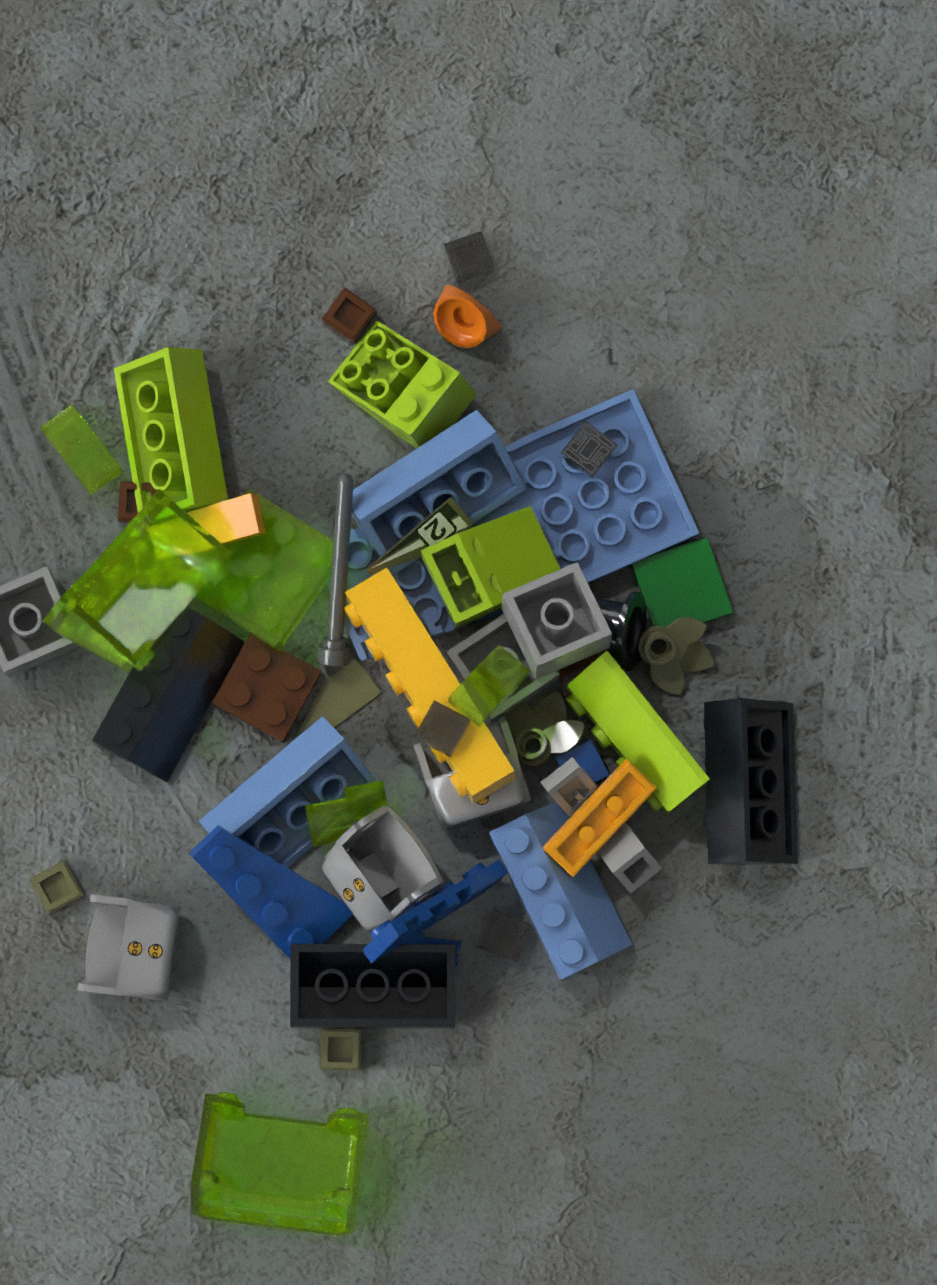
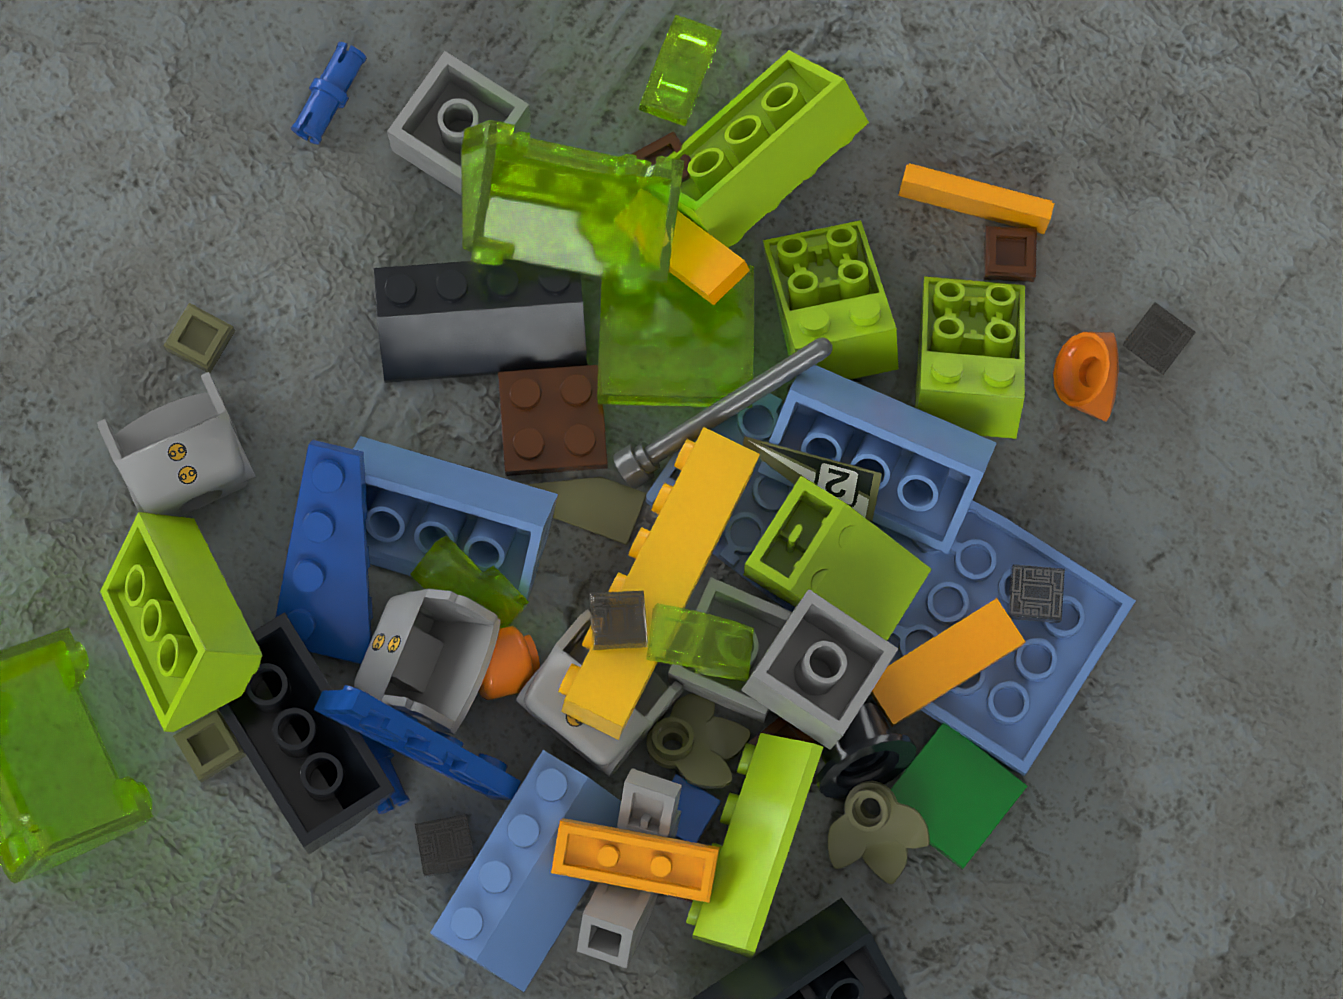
camera: 60 degrees right, 5 degrees down
none -> lime slope [100,512,263,732]
none -> orange head [478,626,540,700]
none -> lime slope [763,220,899,380]
none -> light orange tile [870,598,1026,727]
none -> light orange tile [898,163,1055,234]

